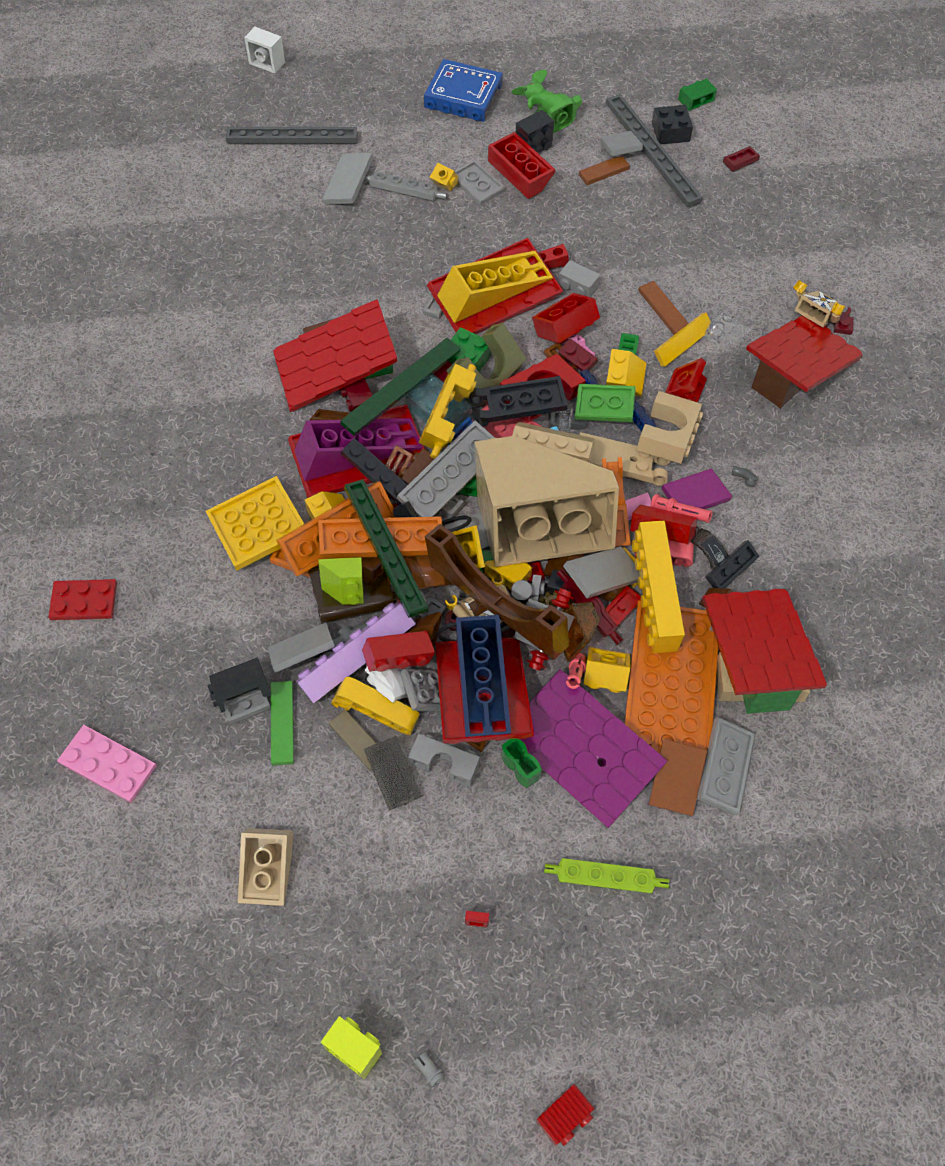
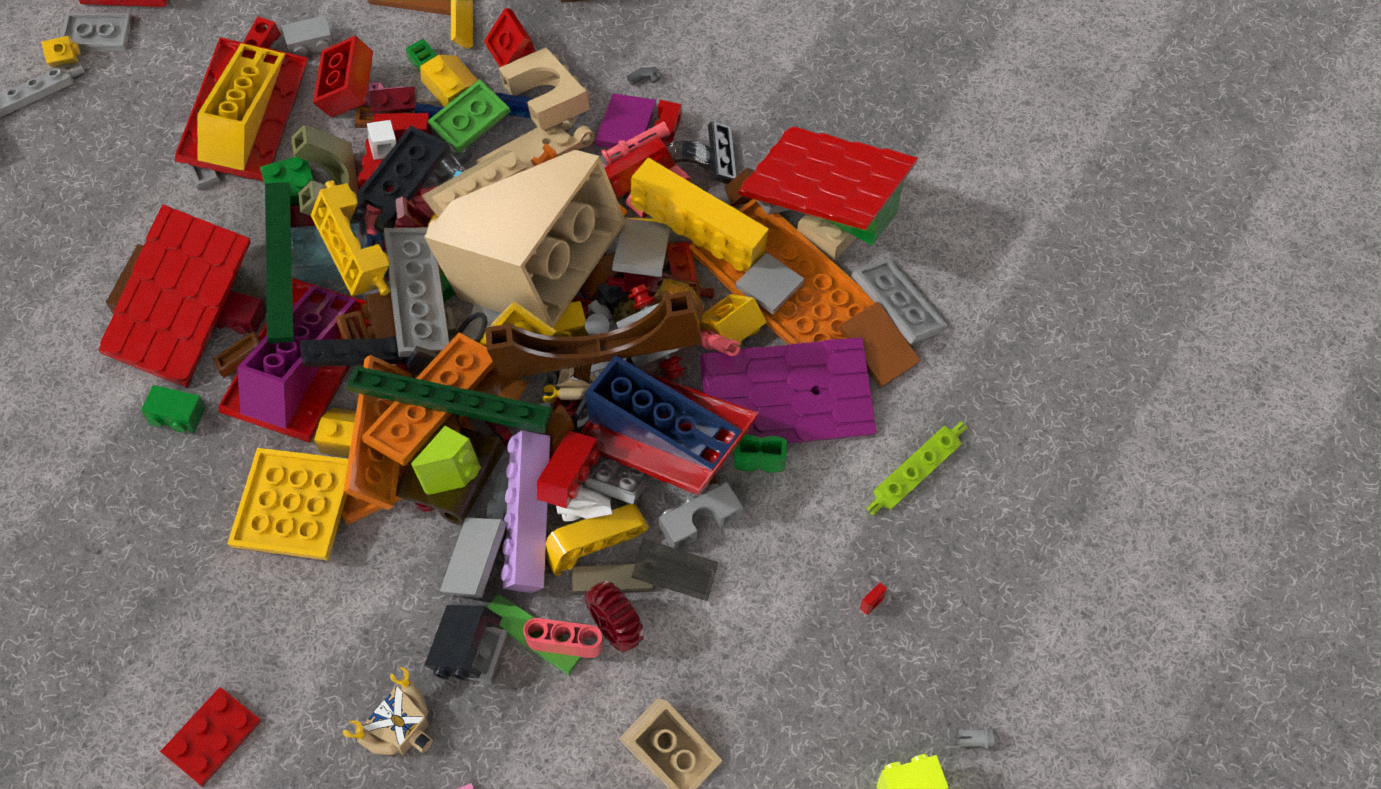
camera: 50 degrees left, 0 degrees up
red brick [536,1084,595,1146] -> none
none -> green brick [141,385,206,433]
none -> torso [343,666,433,755]
none -> white brick [367,120,396,160]
none -> dark red plate [396,196,431,228]
none -> coral beam [523,618,603,658]
none -> dark red gear [585,580,644,652]
none -> red leg [654,99,682,146]
none -> light grey tile [736,252,804,314]

